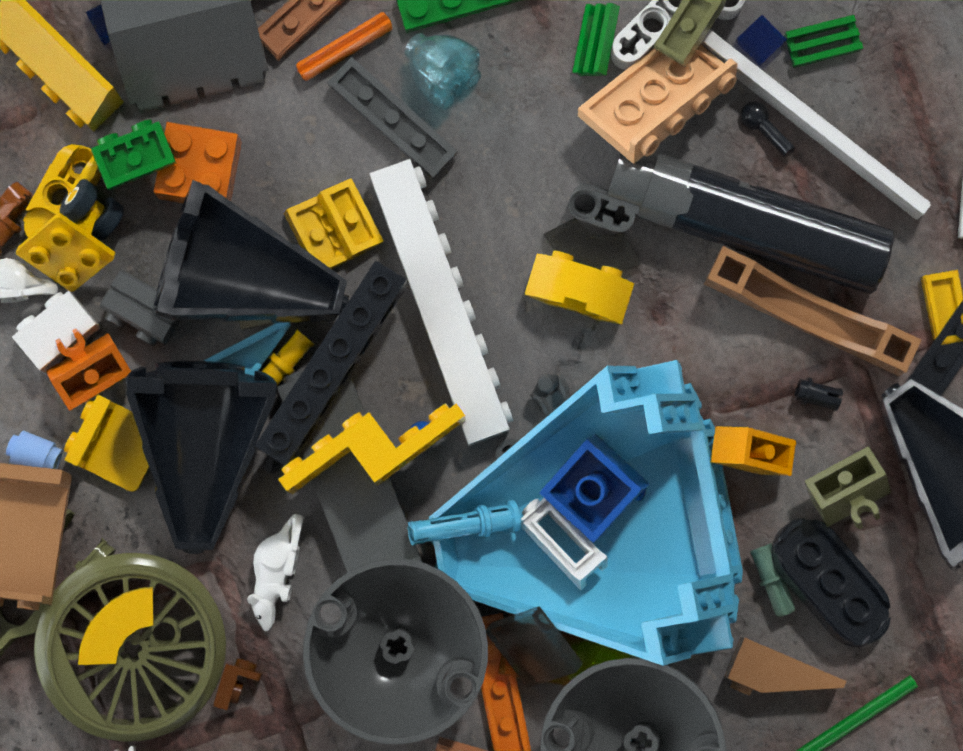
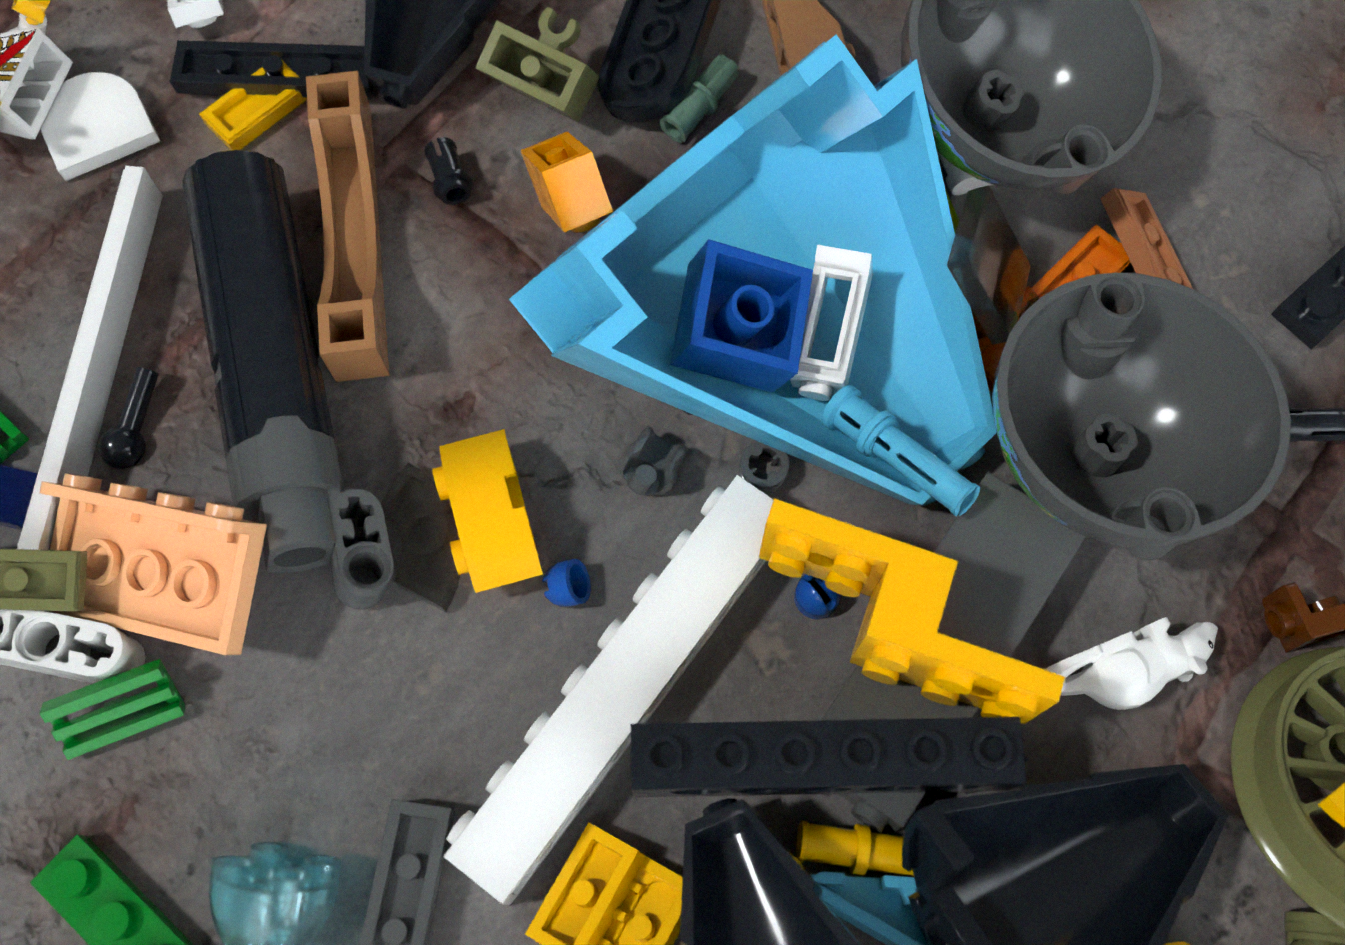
camera: 120 degrees left, 15 degrees down
none -> blue hinge [542,559,591,607]

